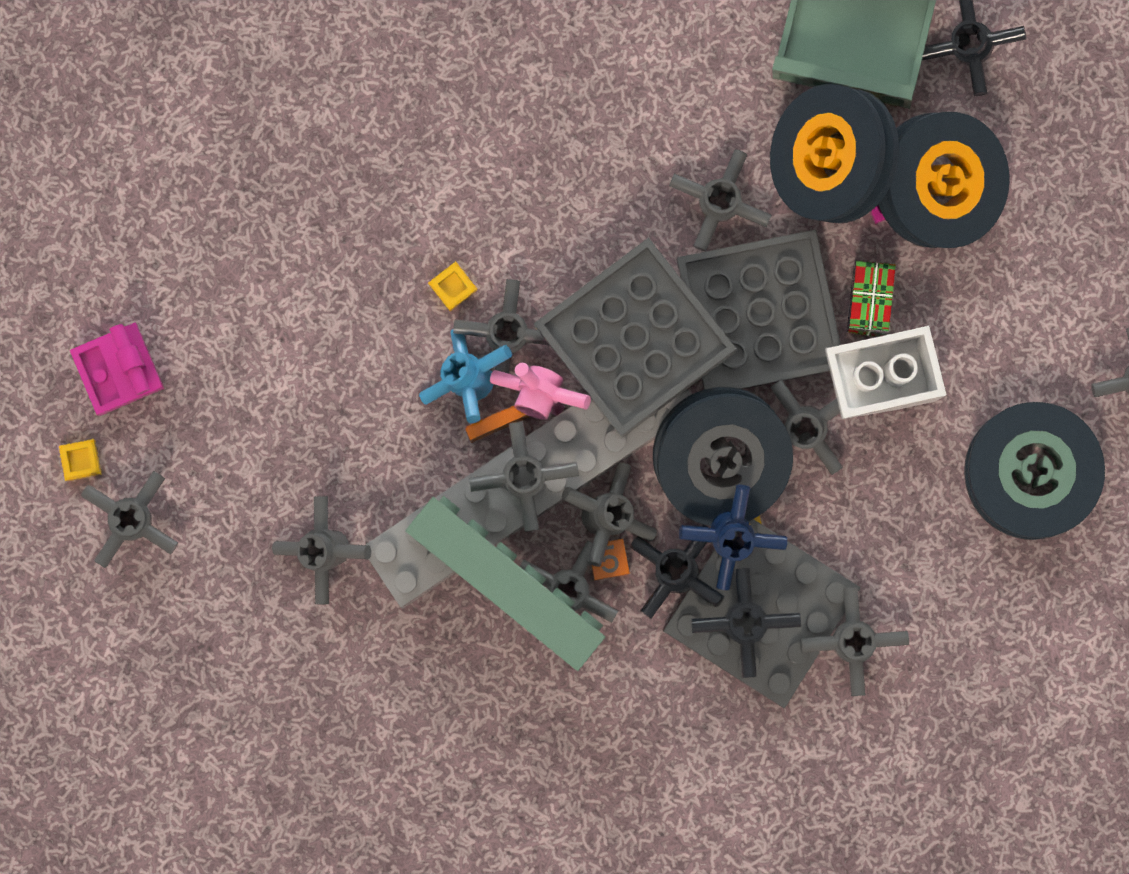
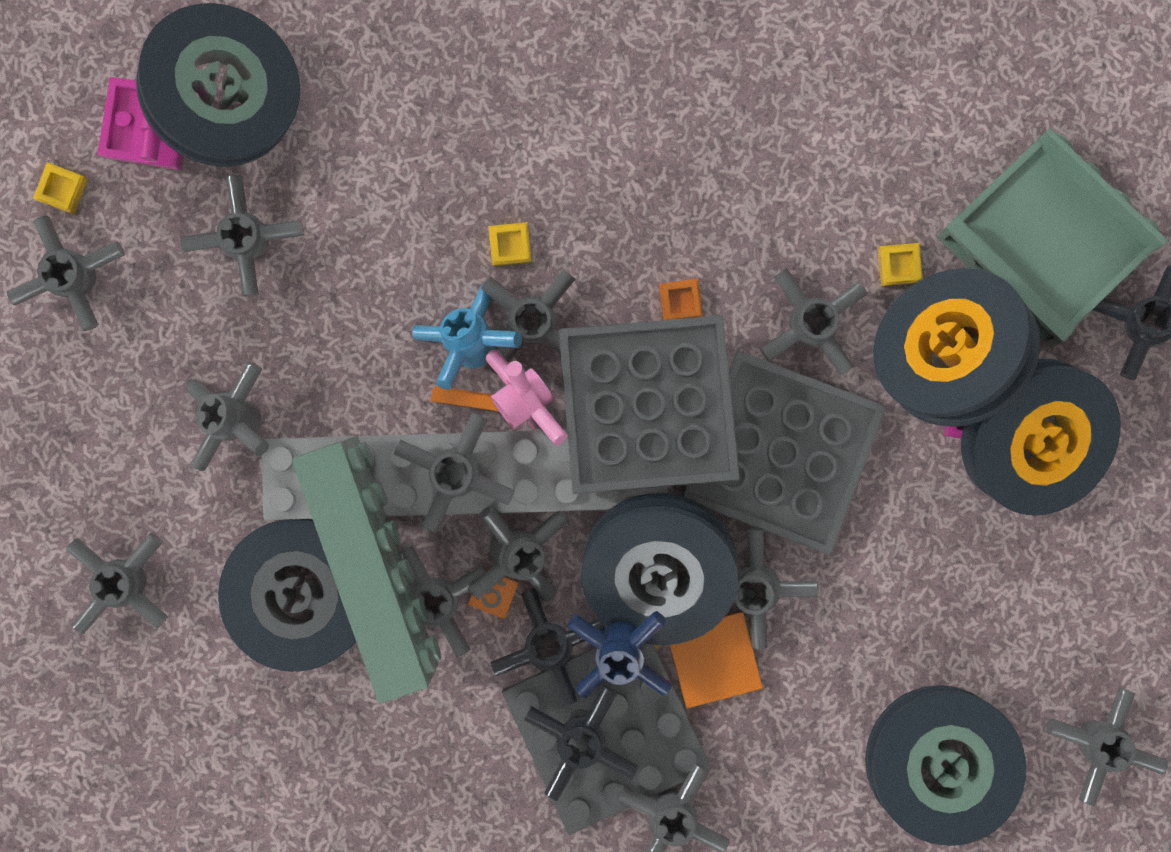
camera: 30 degrees right, 5 degrees up
white slope [825,326,946,419] -> none
piece [847,261,896,337] -> none
none -> dark grey bar [66,533,168,634]
none -> black wheel [136,3,300,167]
none -> dark grey bar [180,175,304,297]
none -> black wheel [218,519,356,672]
none -> orange tile [659,279,703,320]
none -> orange tile [670,610,763,709]
none -> yellow tile [878,243,923,287]

